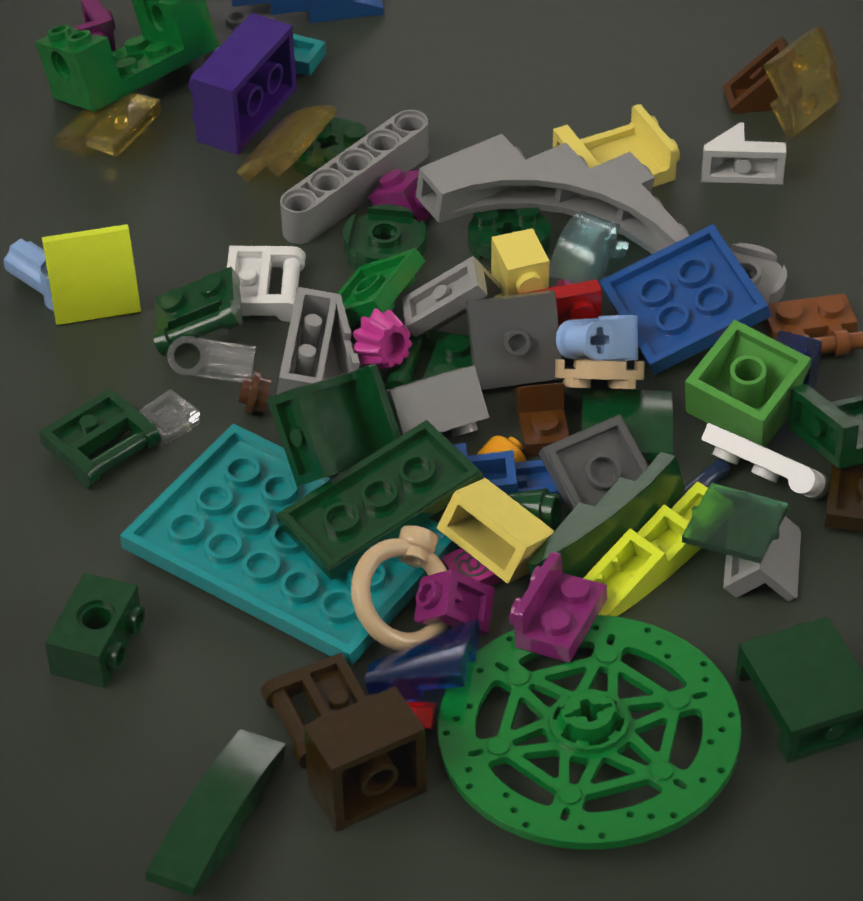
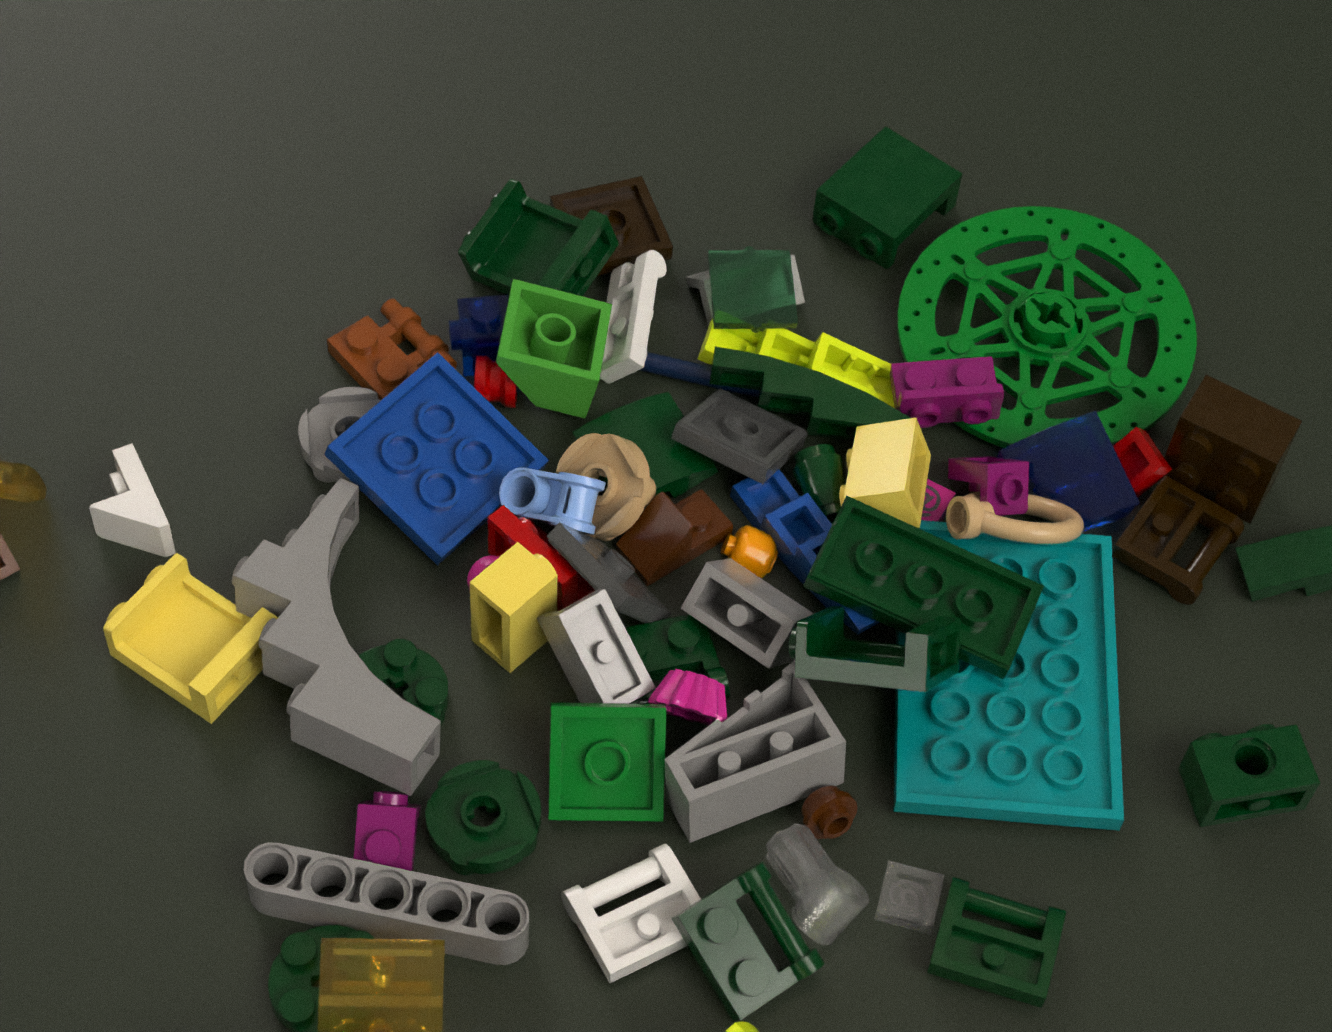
camera: 125 degrees left, 10 degrees up
clear light blue brick [549,211,629,285] -> none

